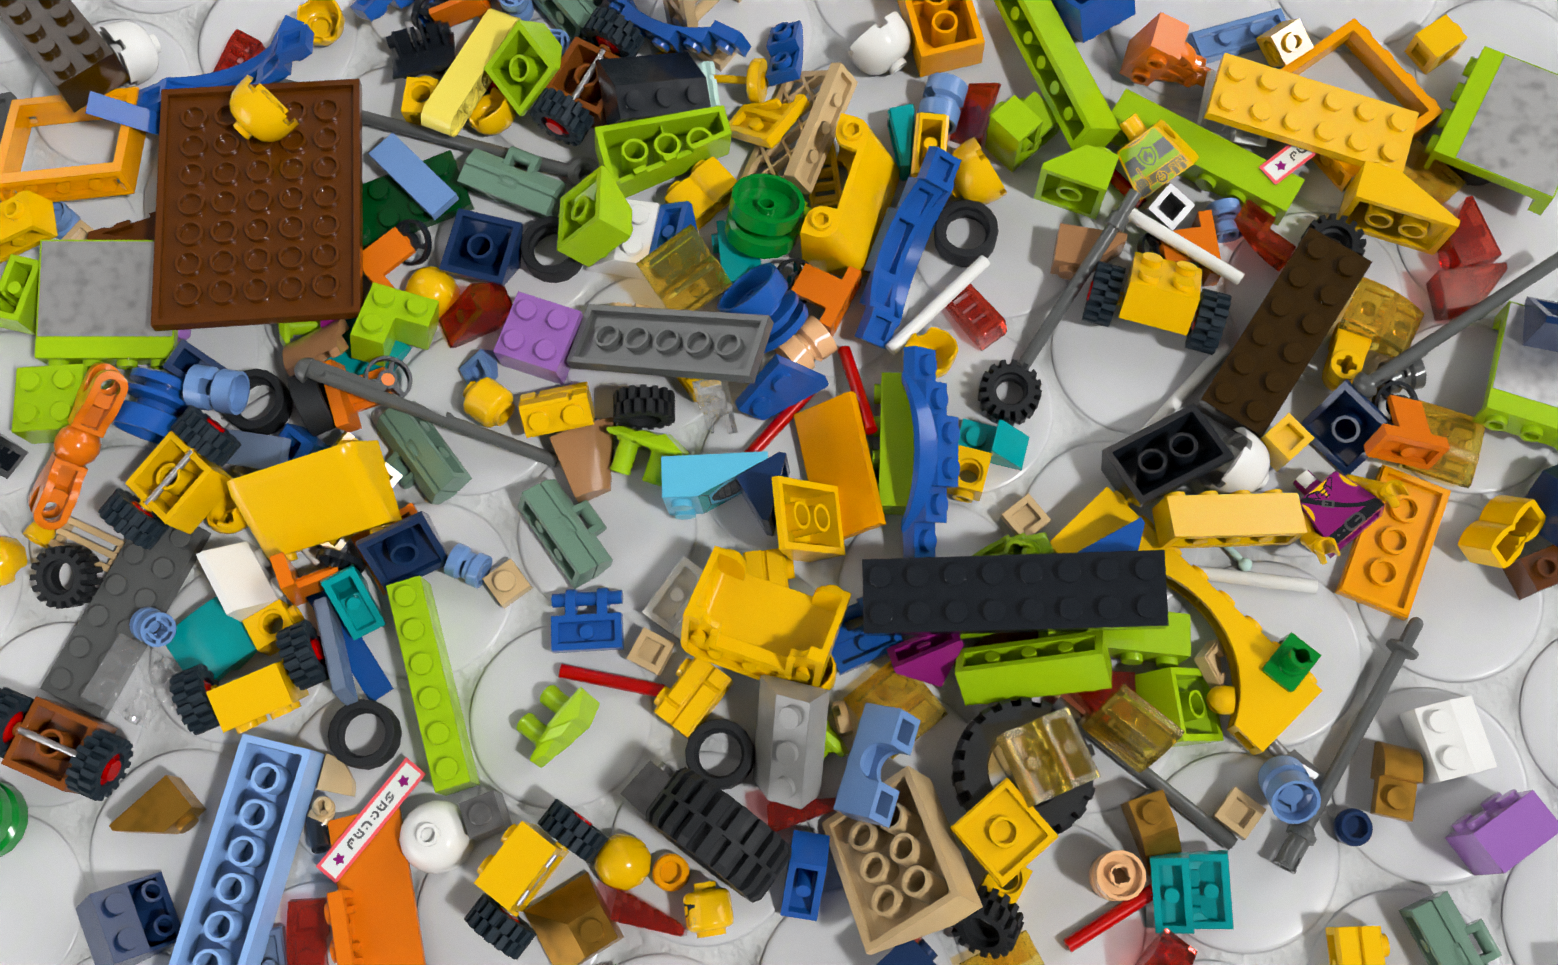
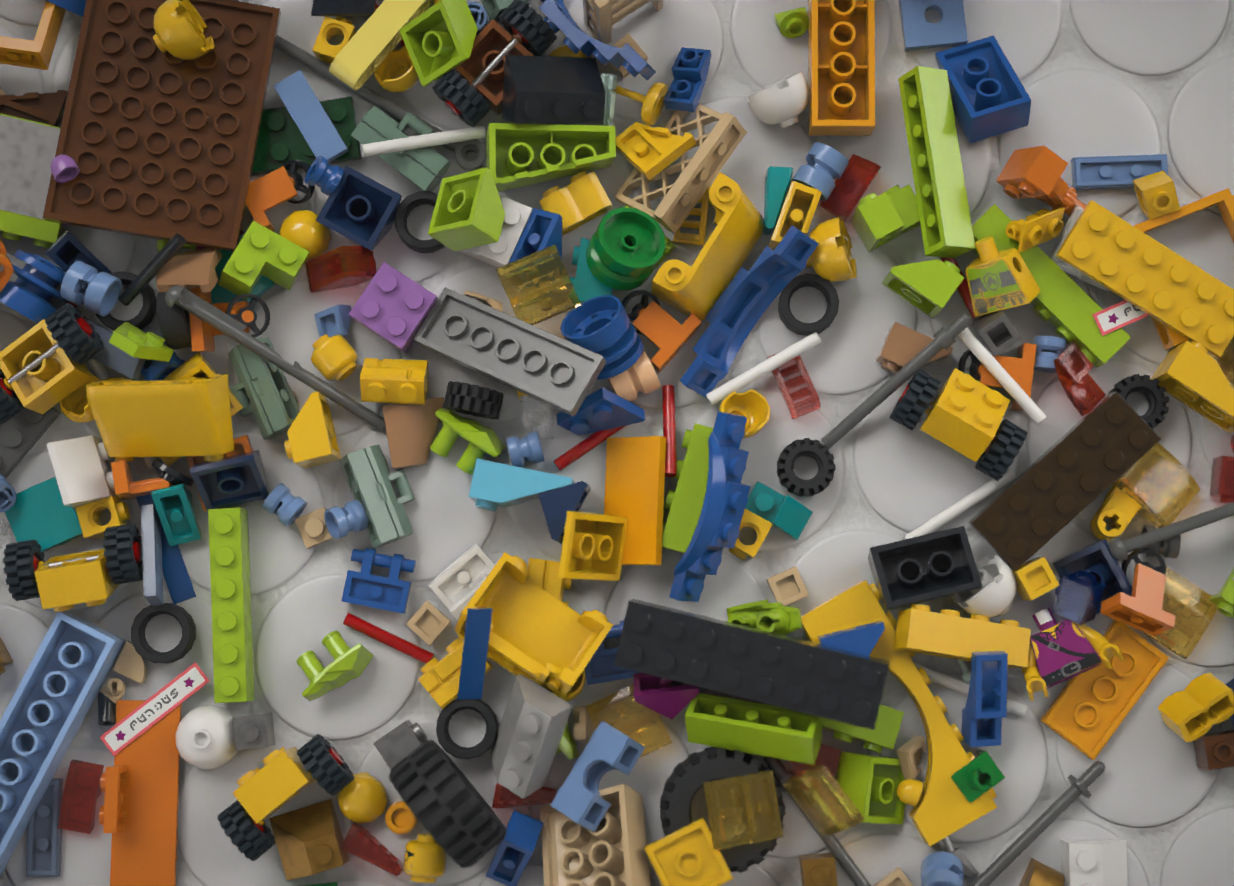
camera: 10 degrees right, 10 degrees up
none -> medium lavender hinge [50,154,80,183]
none -> lime wing [109,322,174,362]
none -> black bar [118,233,186,306]
none -> yellow slope [284,391,341,468]
none -> blue wheel [305,156,343,196]
none -> medium blue wheel [324,500,368,540]
none -> white bar [360,125,486,157]
none -> blue sticker [457,608,493,699]
none -> medium blue wheel [506,431,545,467]
none -> blue slope [962,651,1008,747]
none -> yellow hinge [1005,207,1065,252]
none -> clear blue brick [1052,571,1106,625]

